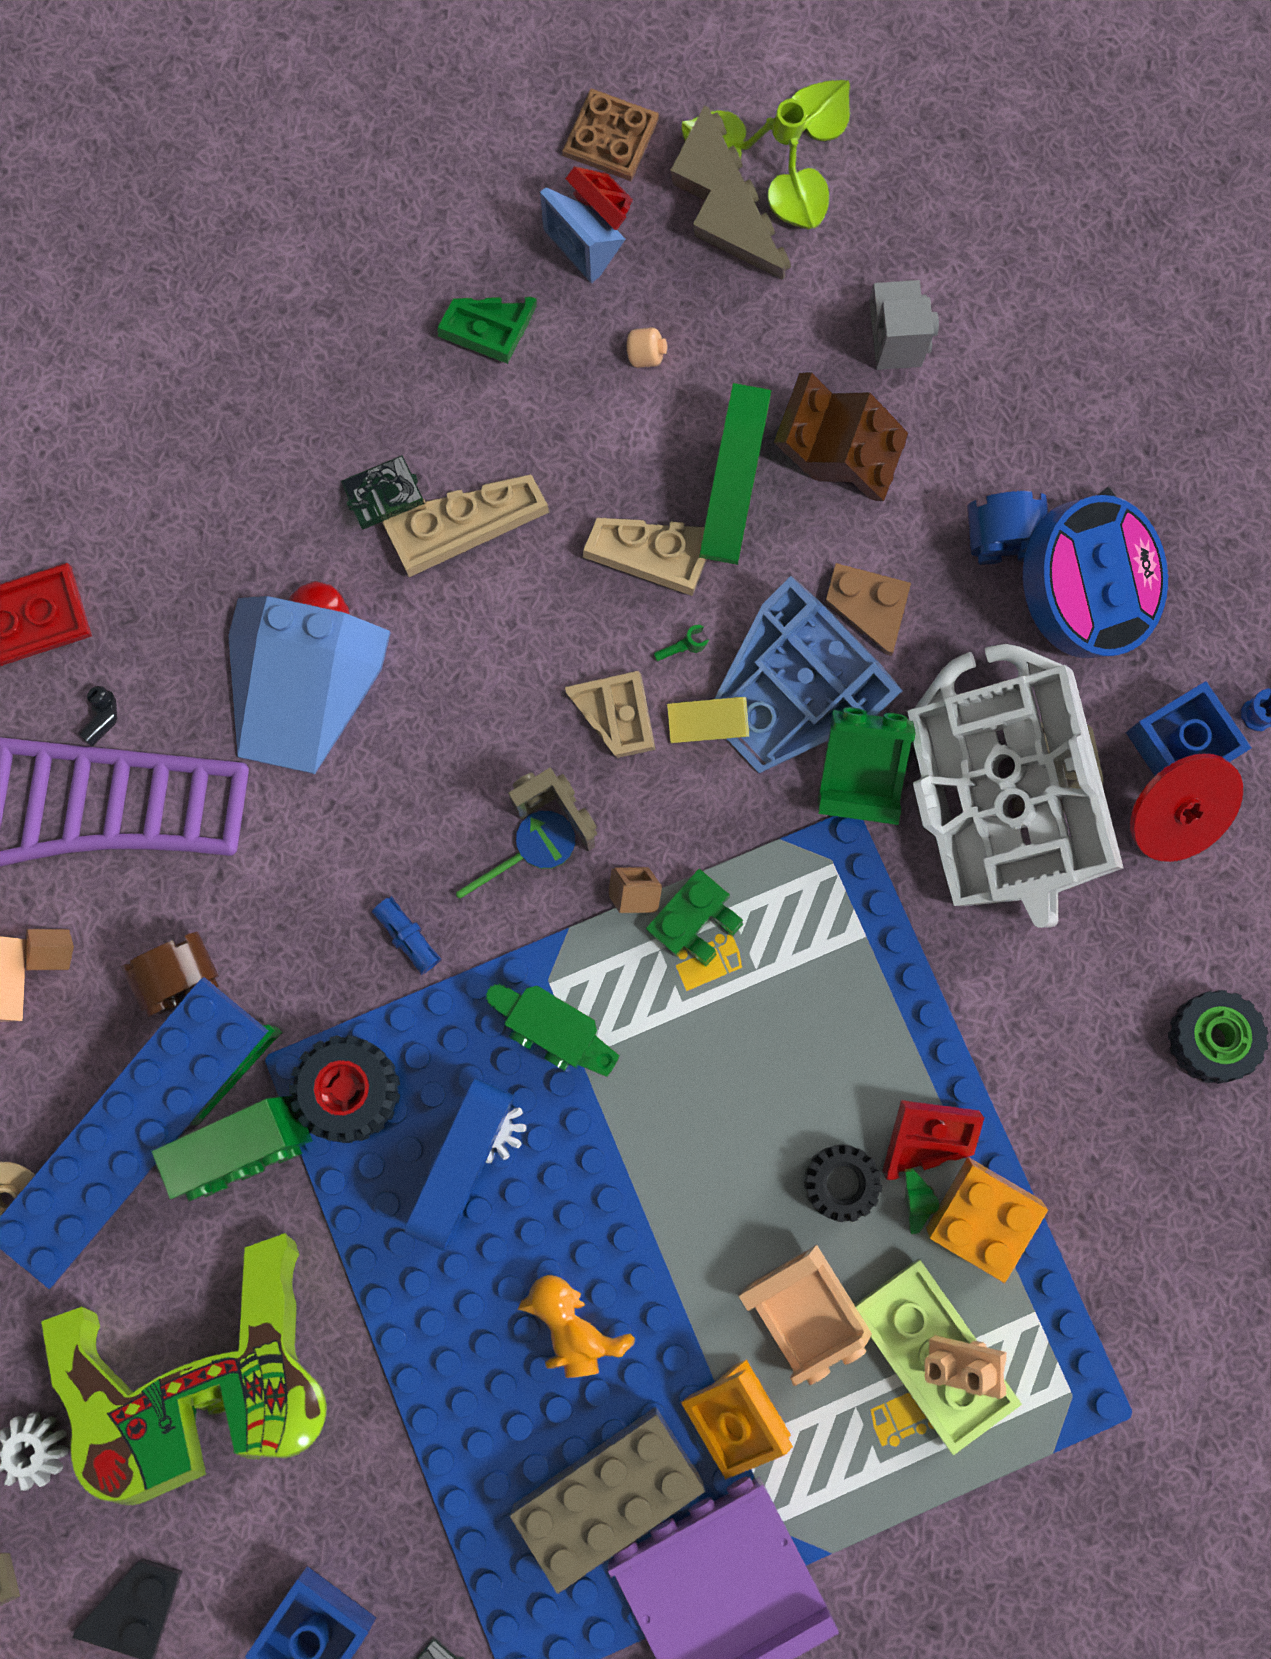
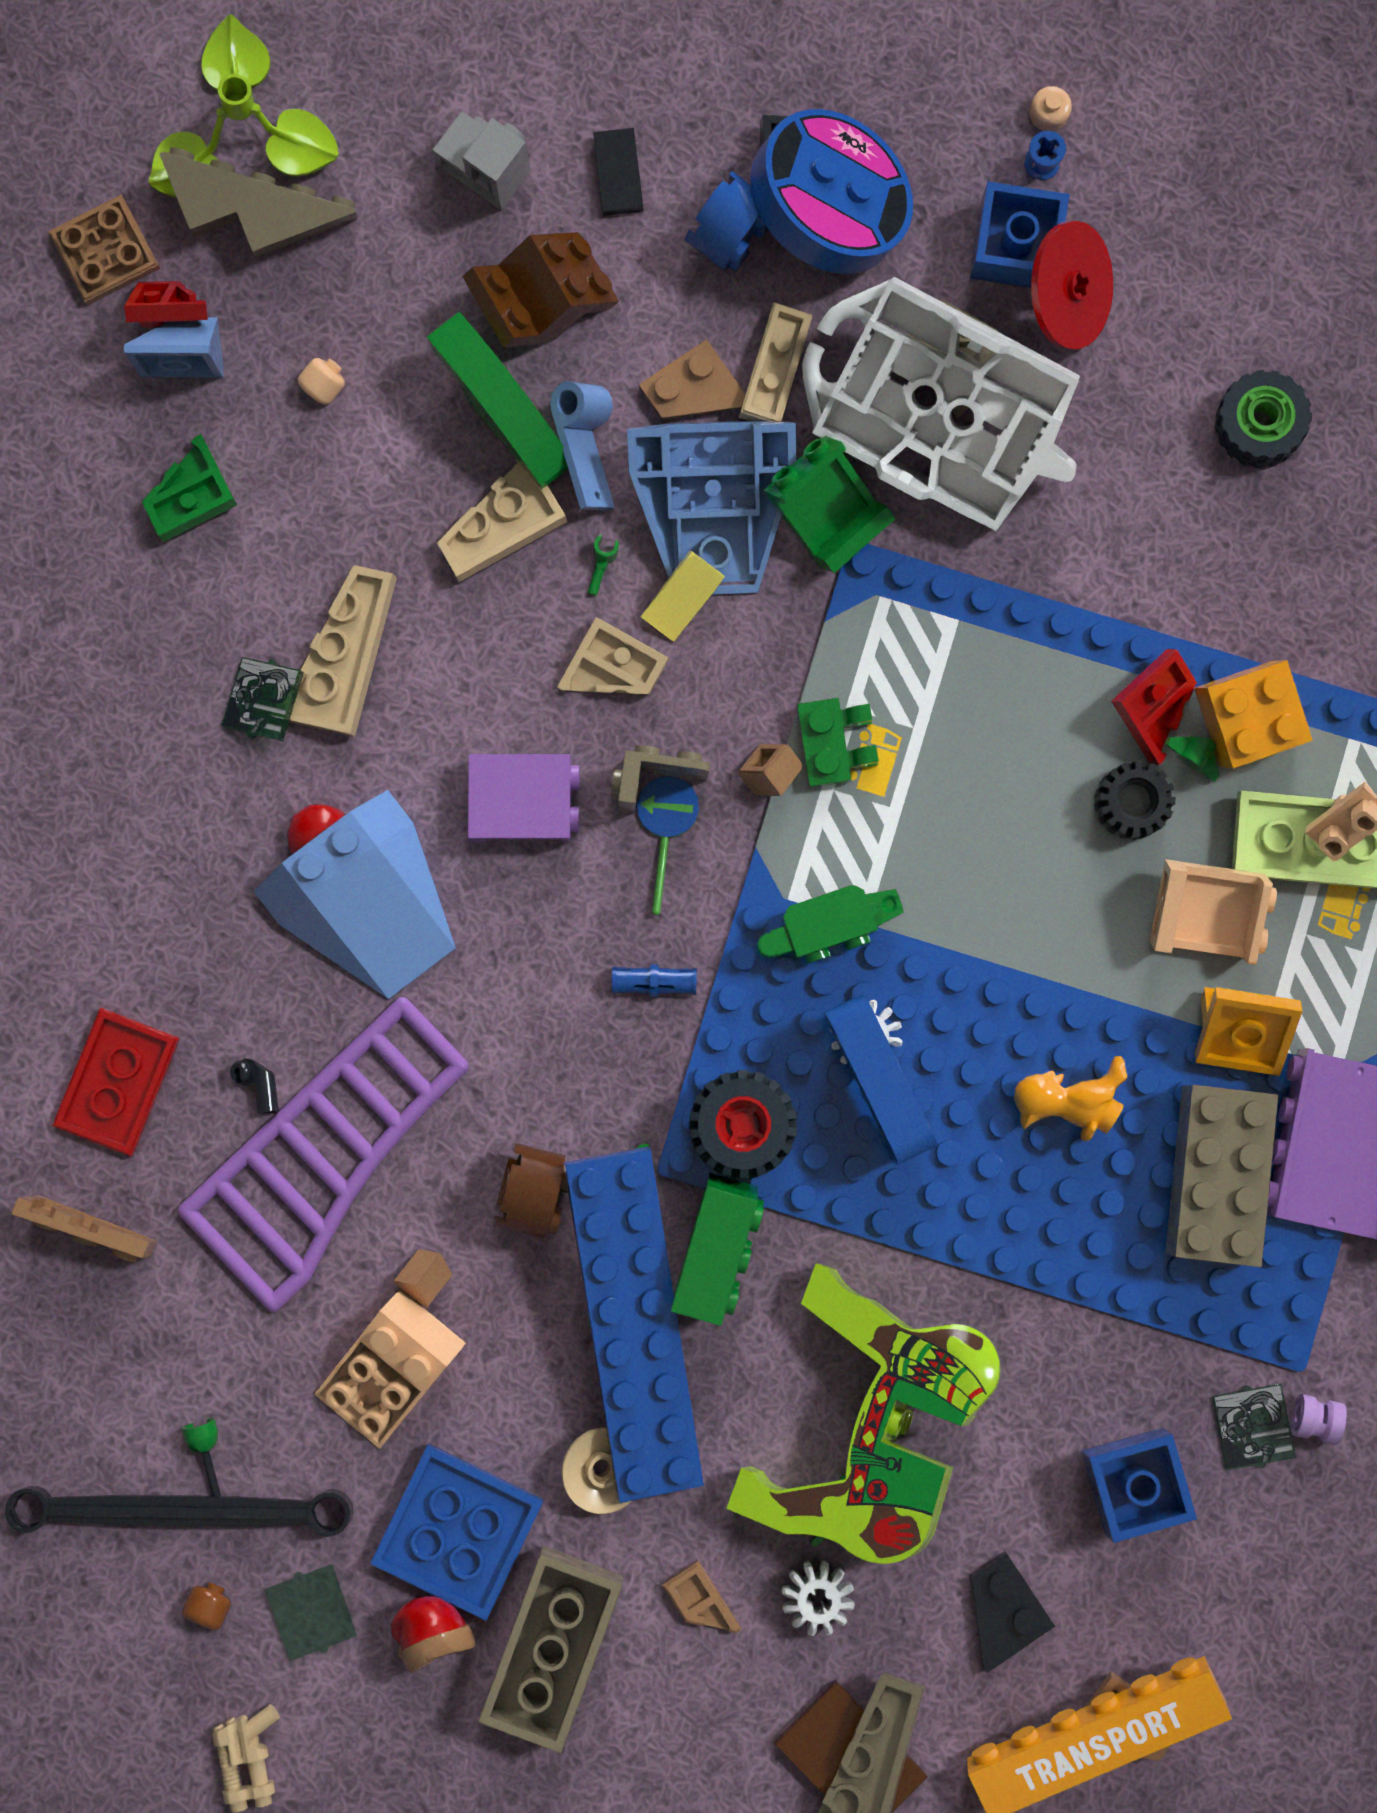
camera: 55 degrees left, 5 degrees up
none -> medium lavender panel [468,754,580,842]
none -> medium blue door [550,381,615,511]
none -> black tile [593,128,644,216]
none -> tan tile [739,303,813,422]

